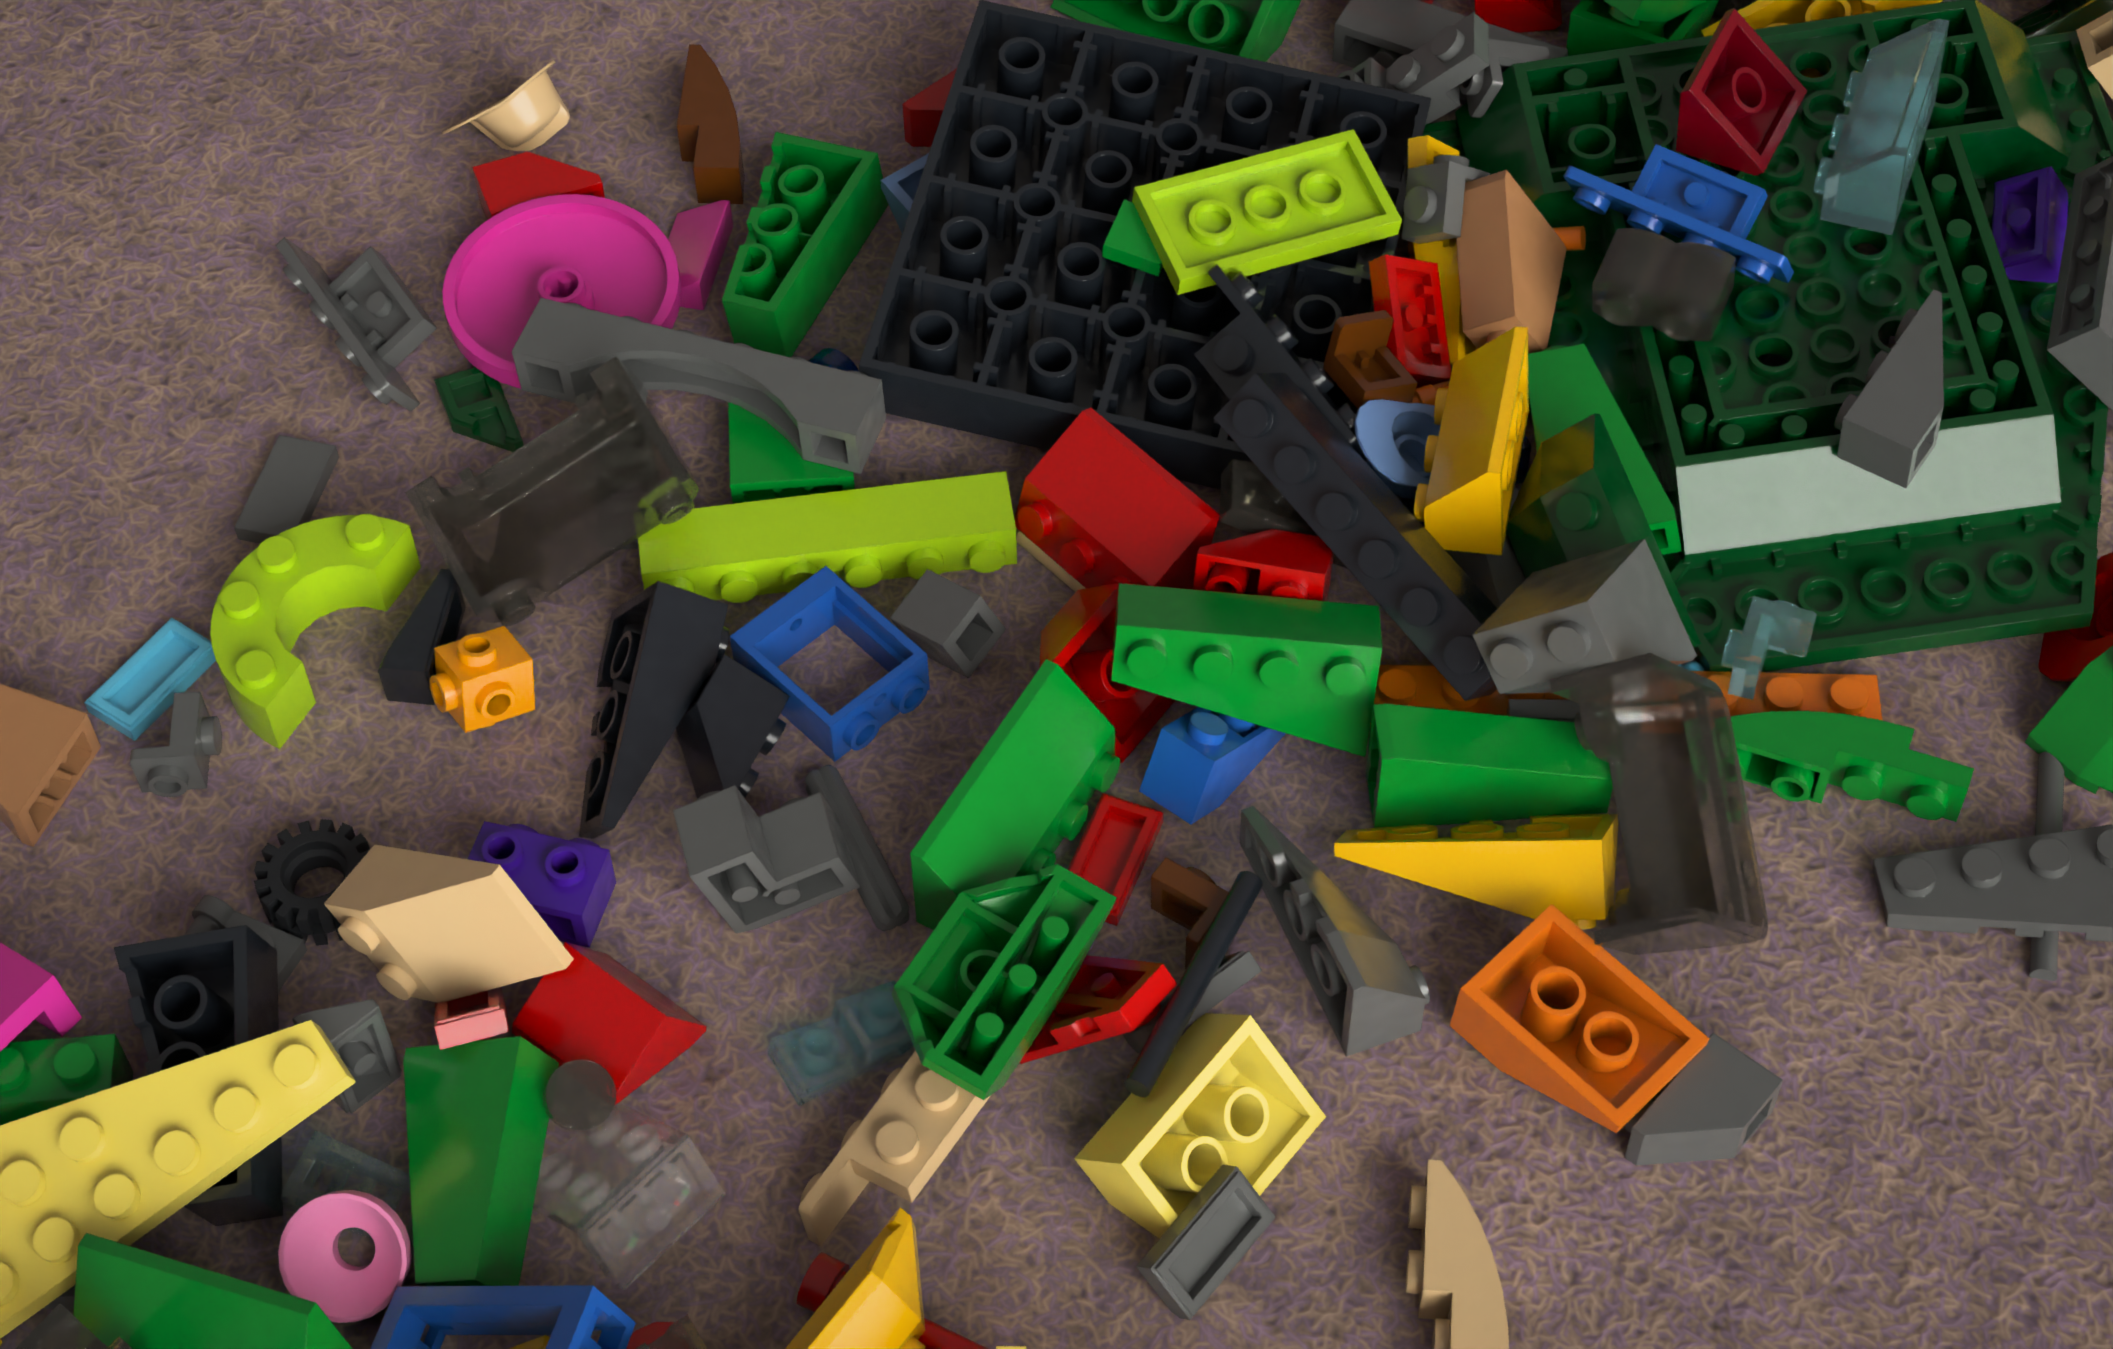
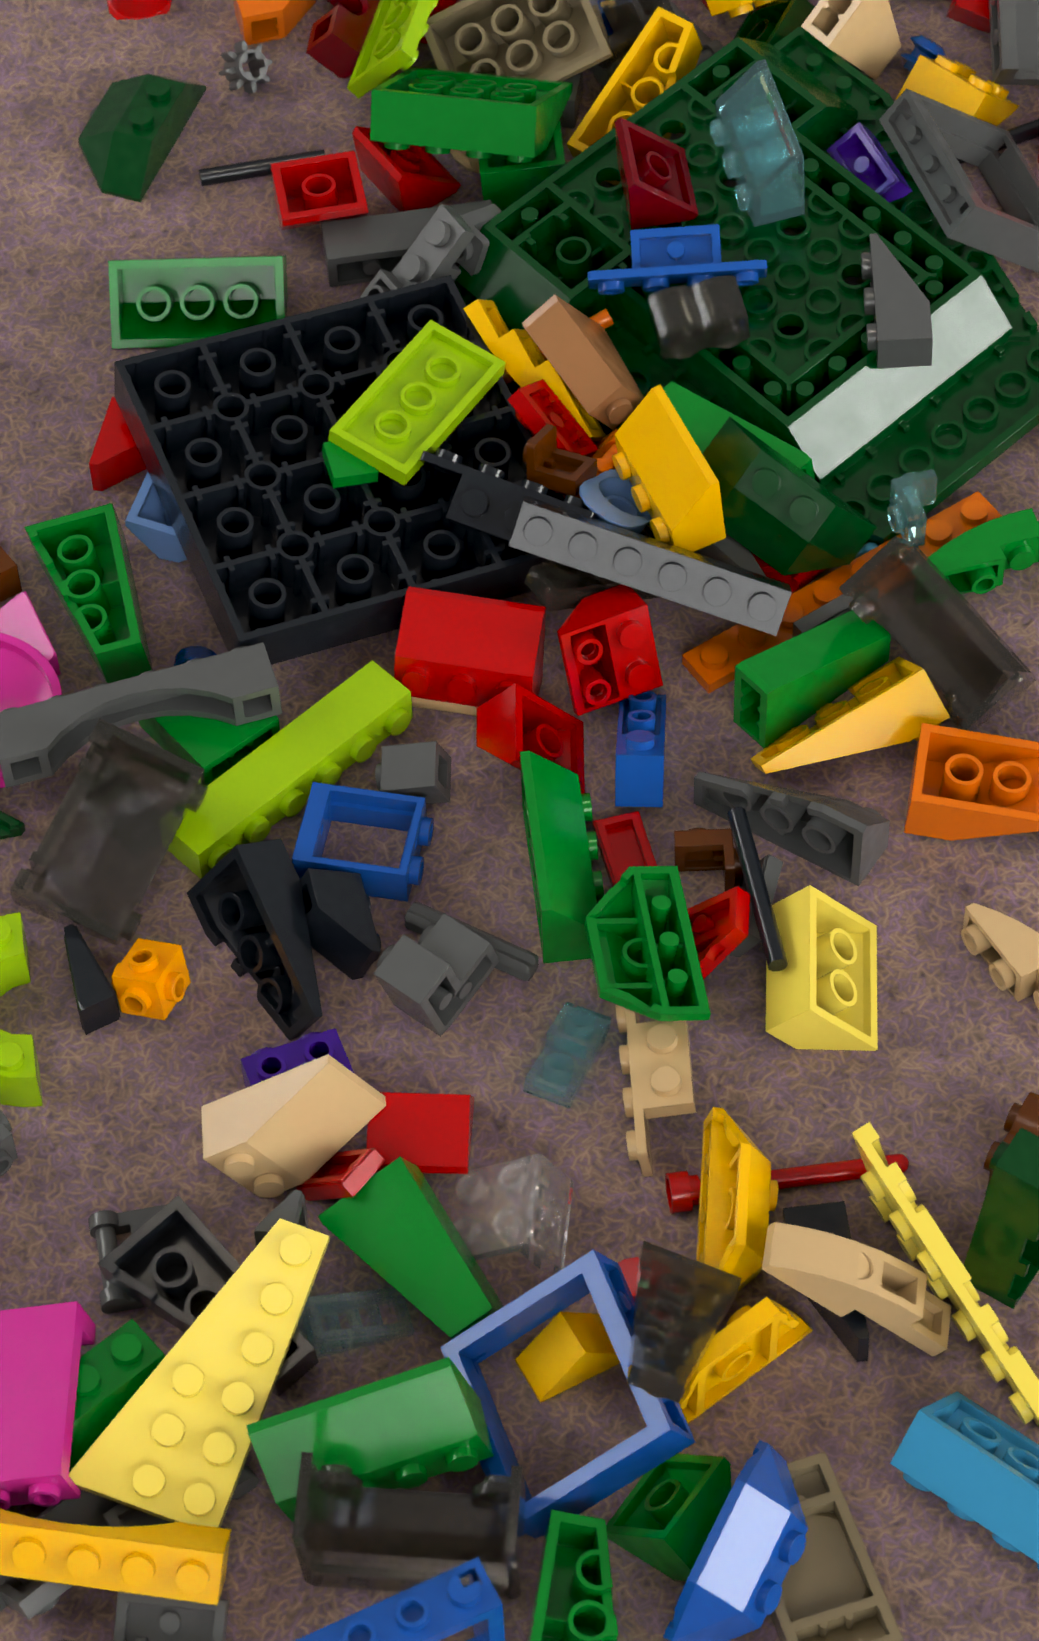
camera: 35 degrees left, 0 degrees up
black tyre [254,819,370,946] -> none
bright pink piece [278,1190,412,1323] -> none
clear smoke tile [543,1060,616,1132] -> none
green wedge [1111,583,1382,757] -> none
dark grey tile [1136,1165,1275,1320] -> none
dark grey bracket [1402,155,1490,244] -> none
dark grey slope [1473,539,1697,694] -> none

